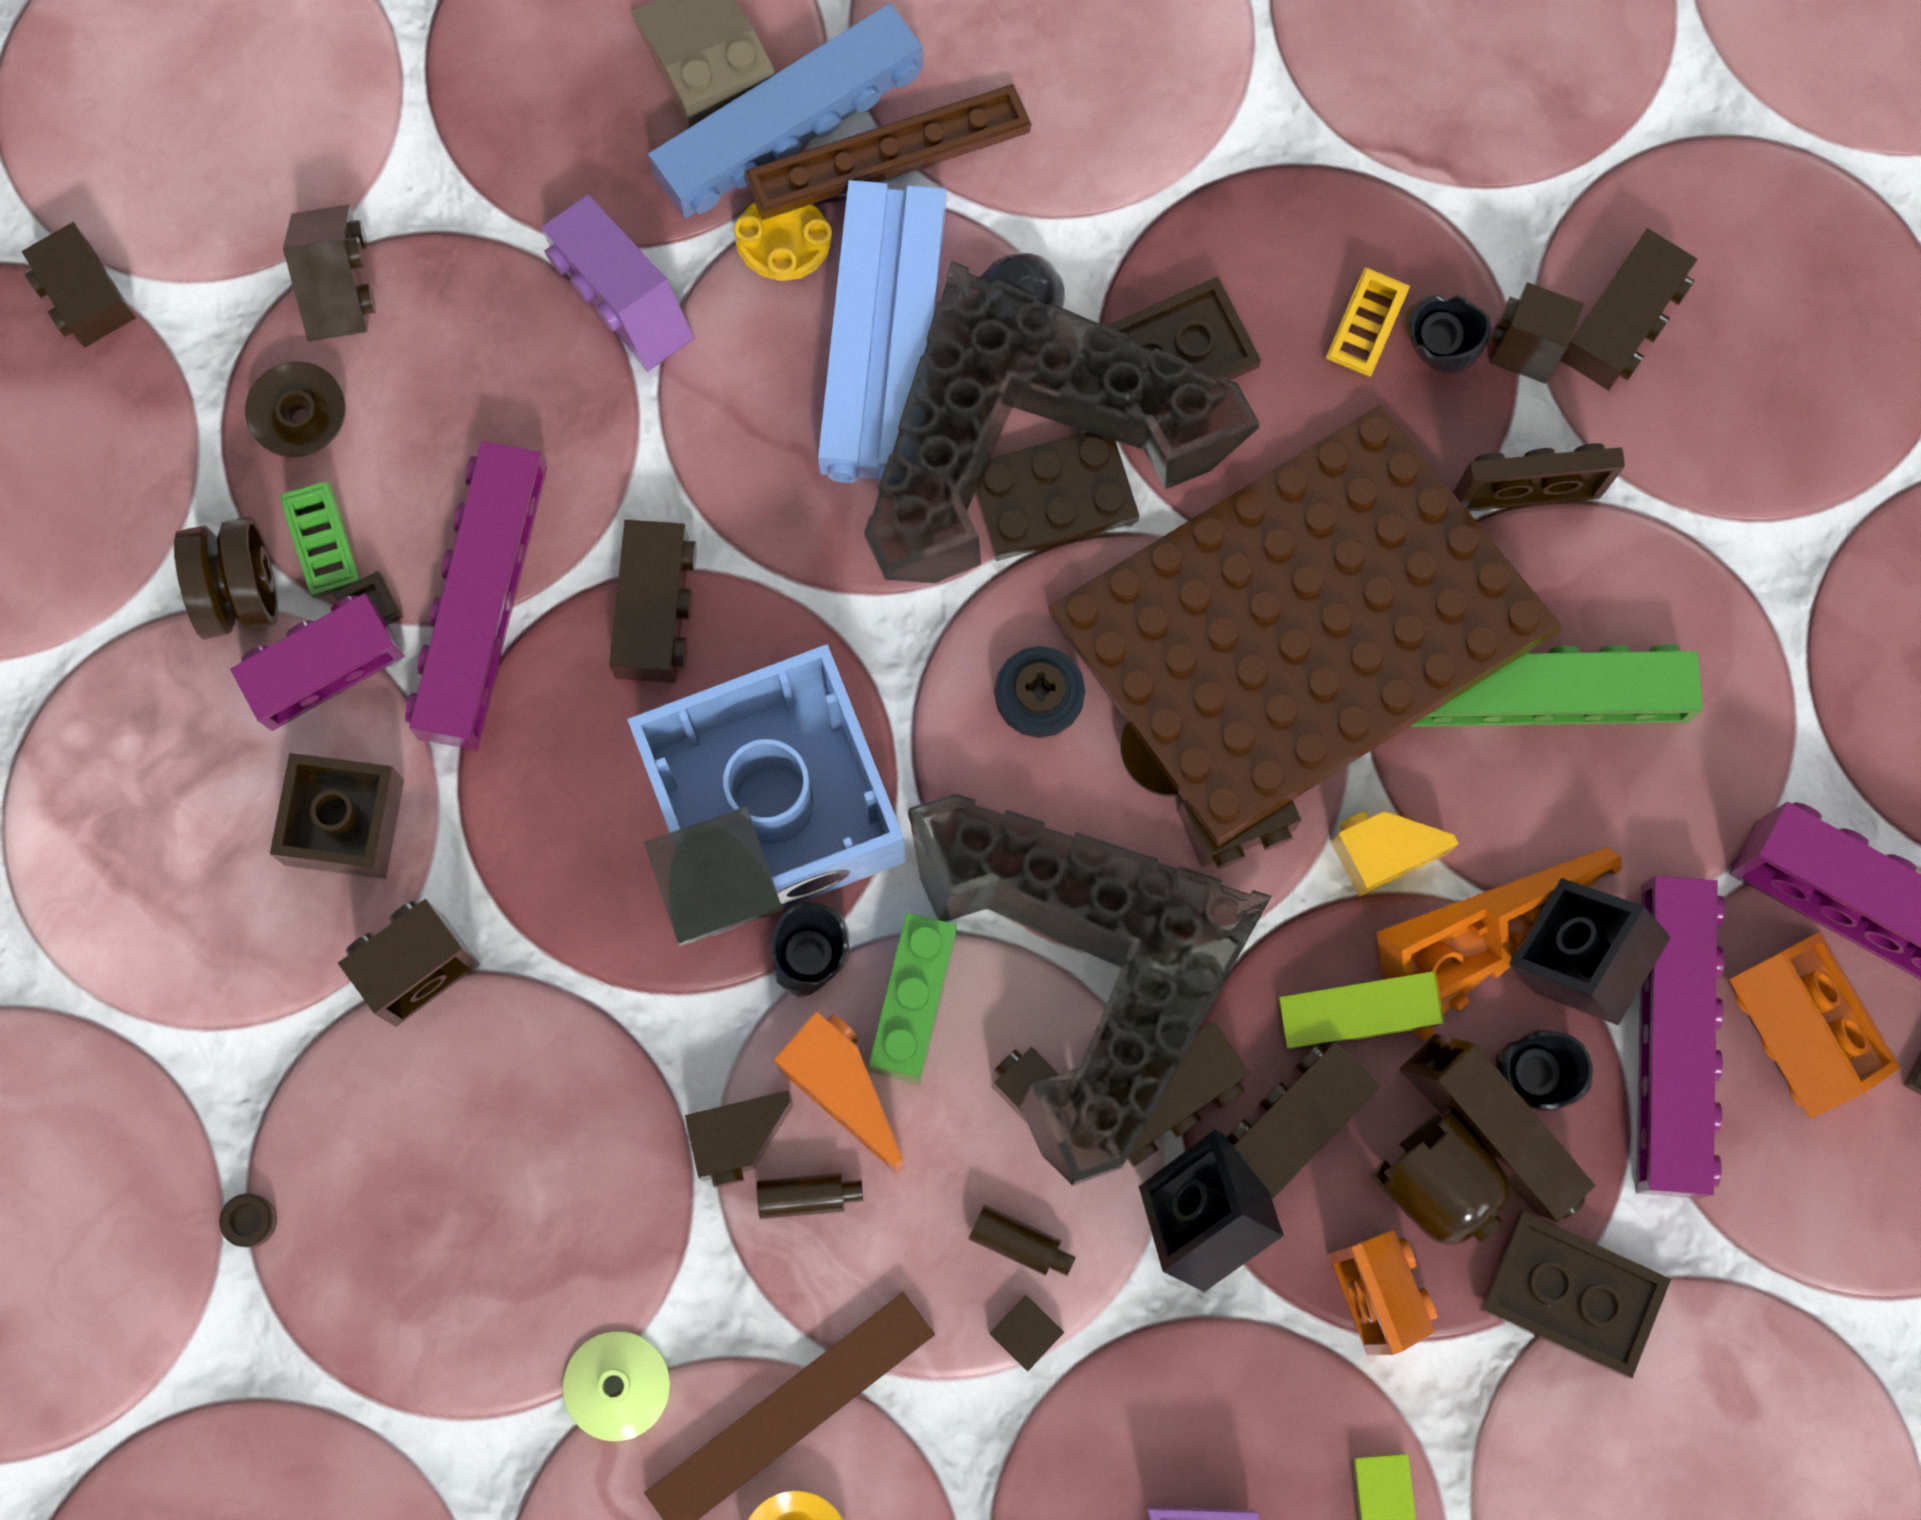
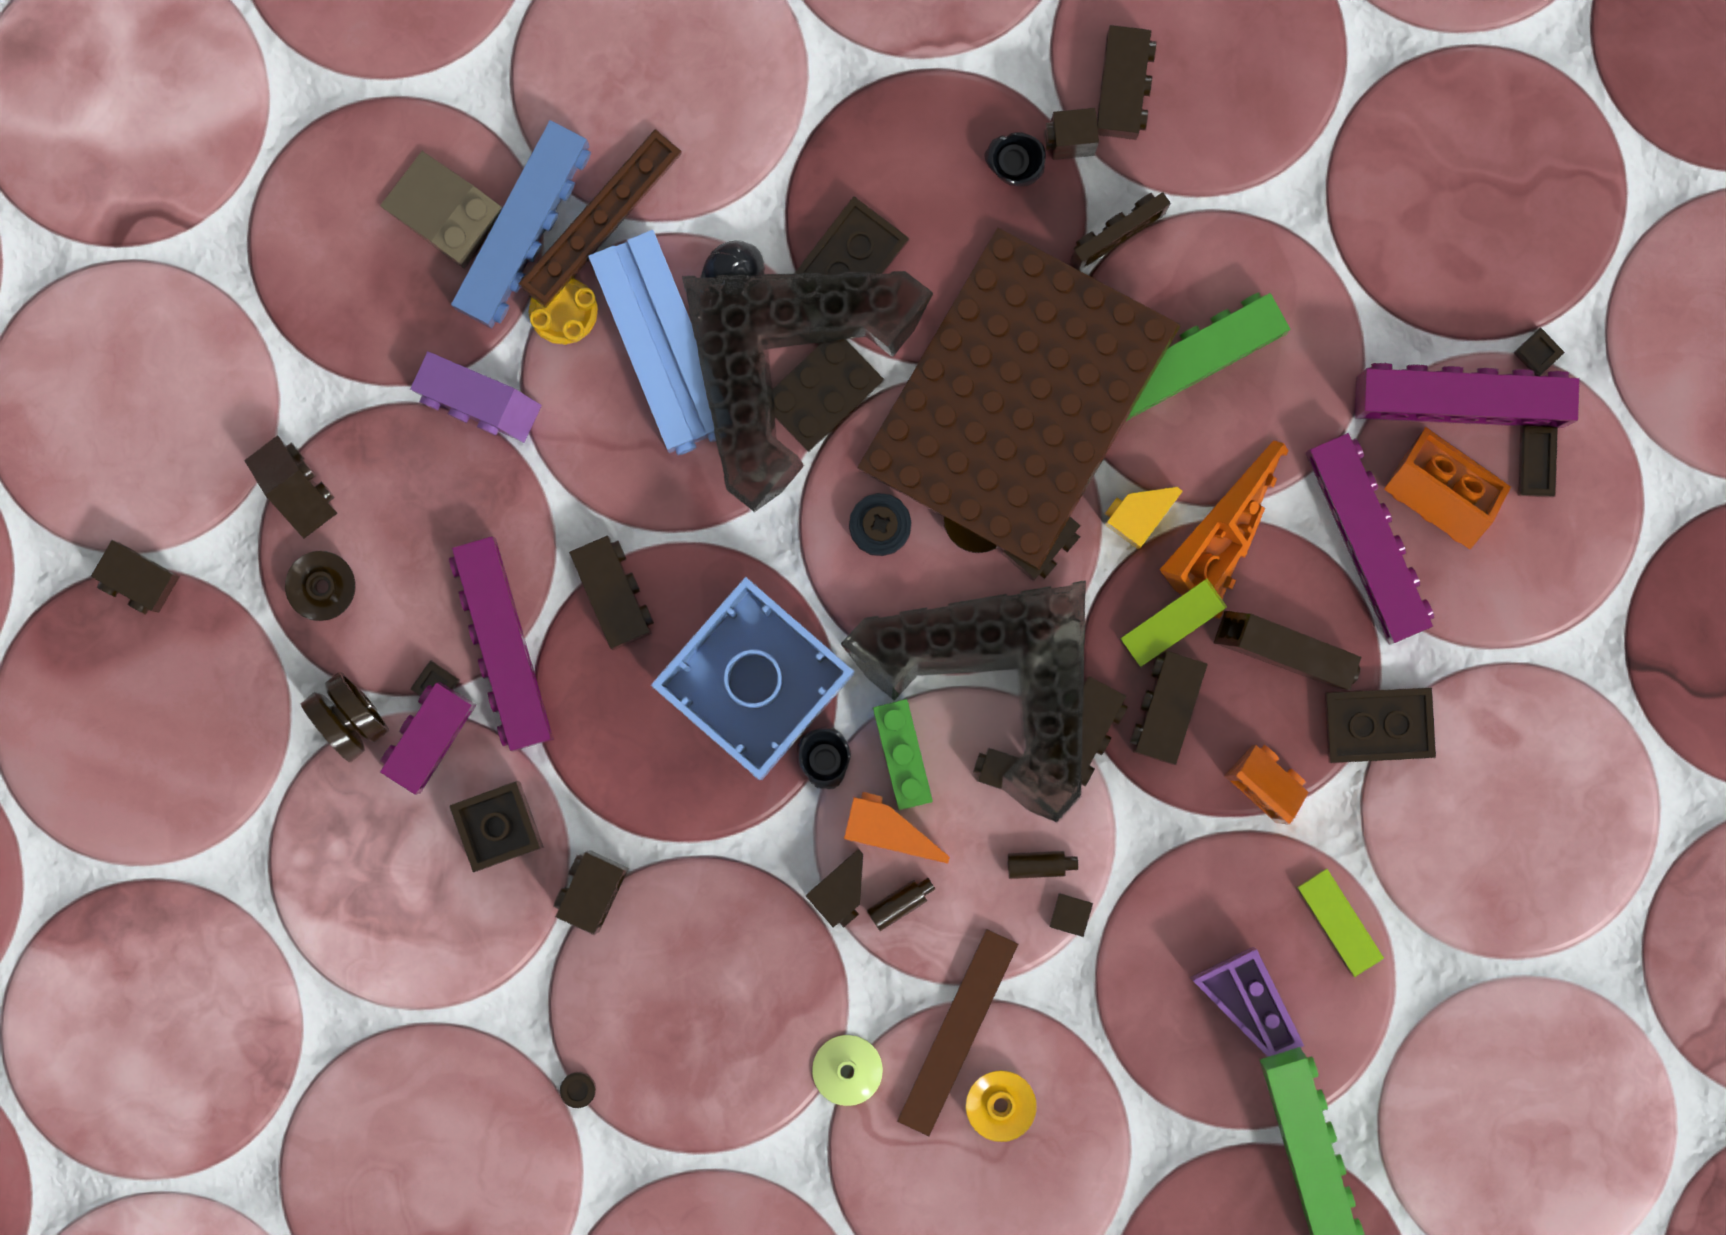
camera: 25 degrees left, 10 degrees up
bright green slope [280,482,360,598] -> none
clear smoke tile [644,806,783,946] -> none
black slope [1138,1129,1284,1292] -> none
yellow slope [1325,267,1410,378] -> none
dark brown cylinder [1372,1107,1509,1245] -> none
black hair [1495,1030,1593,1111] -> none
black brick [1509,878,1671,1025] -> none

